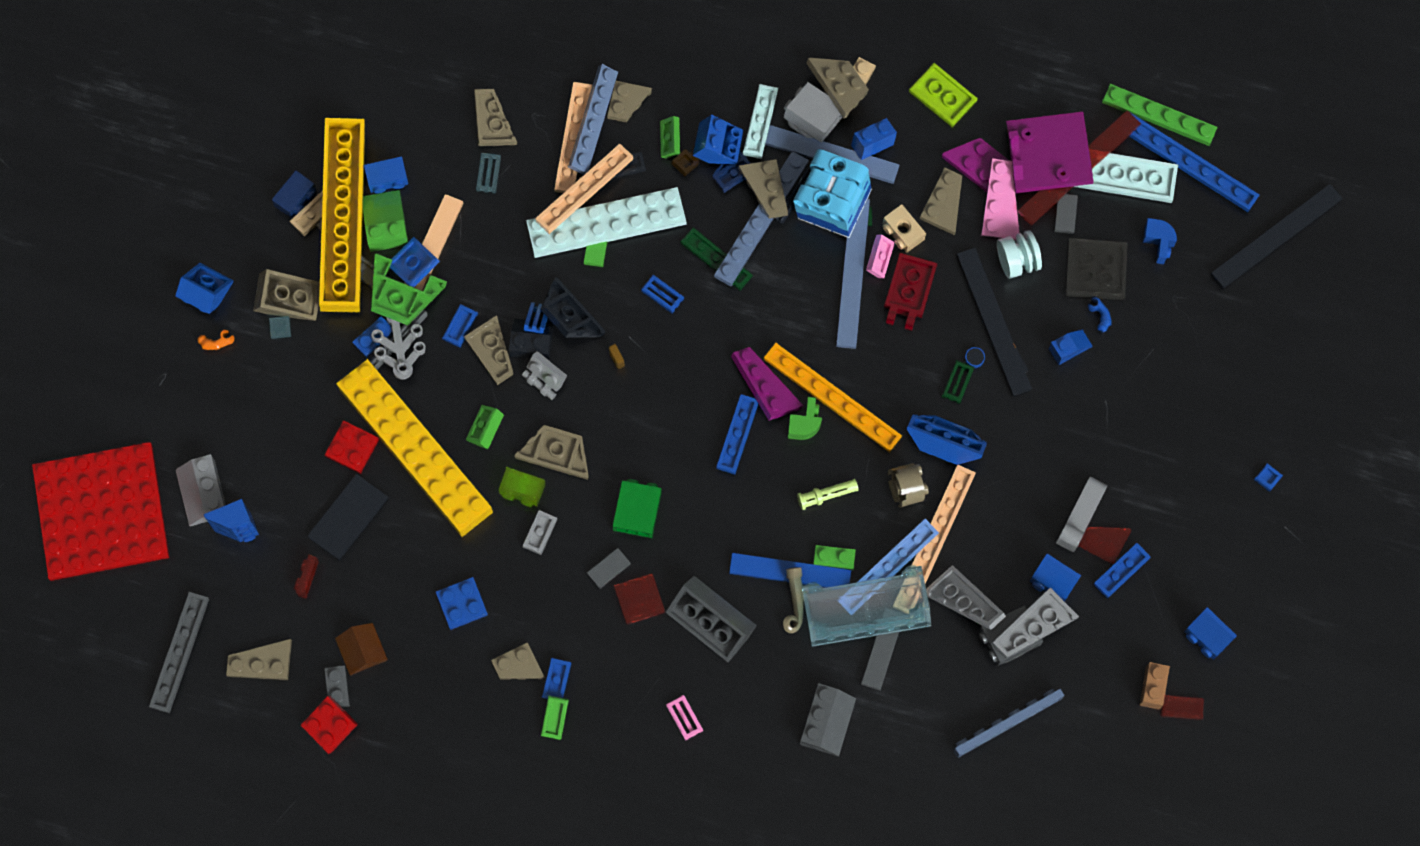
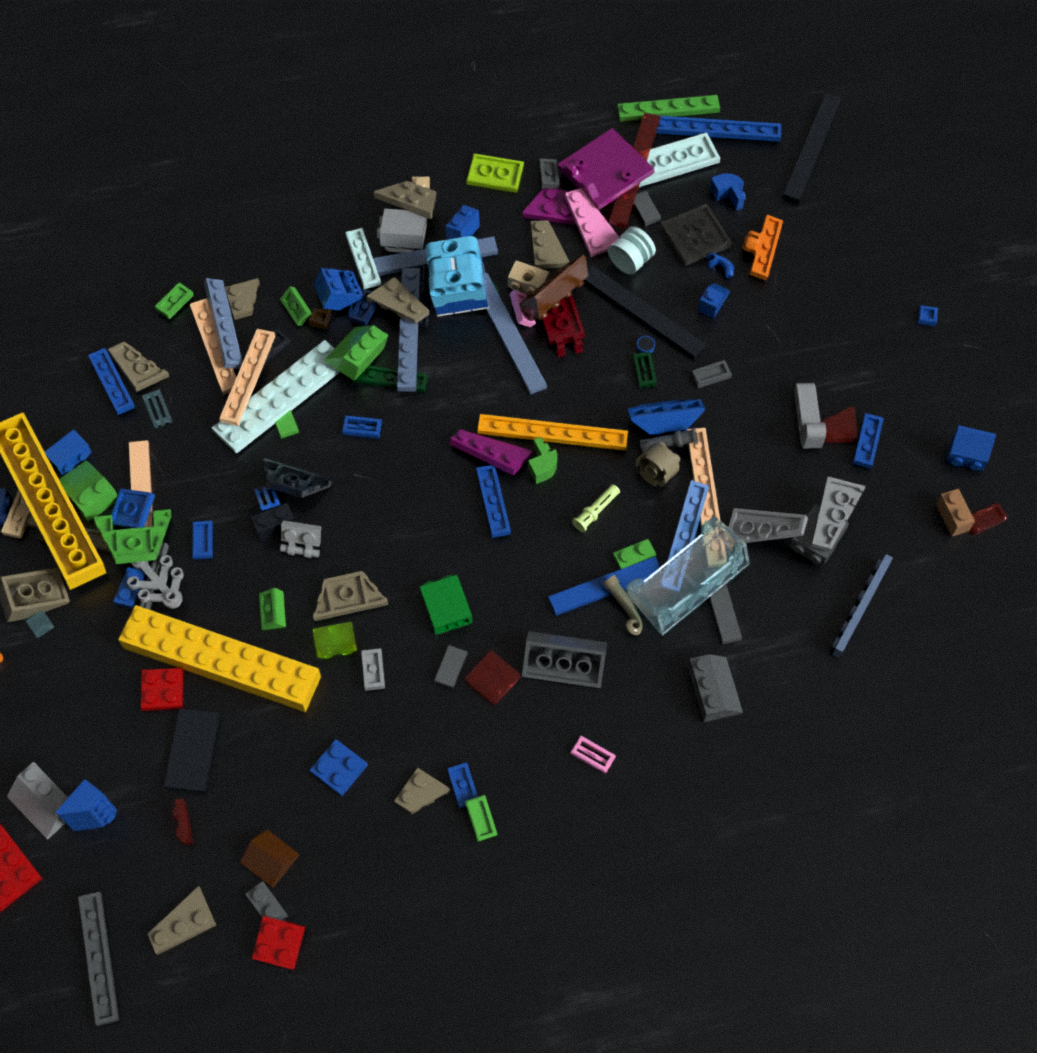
camera: 30 degrees left, 10 degrees down
dark tan wing [464,315,514,385] -> none
pearl gold tile [609,344,625,369] -> none
blue slope [1030,554,1081,602] -> none
none -> blue plate [88,348,135,415]
none -> bright green plate [155,282,194,319]
none -> bright green slope [324,325,388,381]
none -> reddish brown slope [519,255,588,321]
none -> dark grey plate [539,159,560,189]
none -> dark grey pin [640,427,698,452]
none -> dark grey tile [691,360,732,388]
none -> orange plate [742,215,783,281]

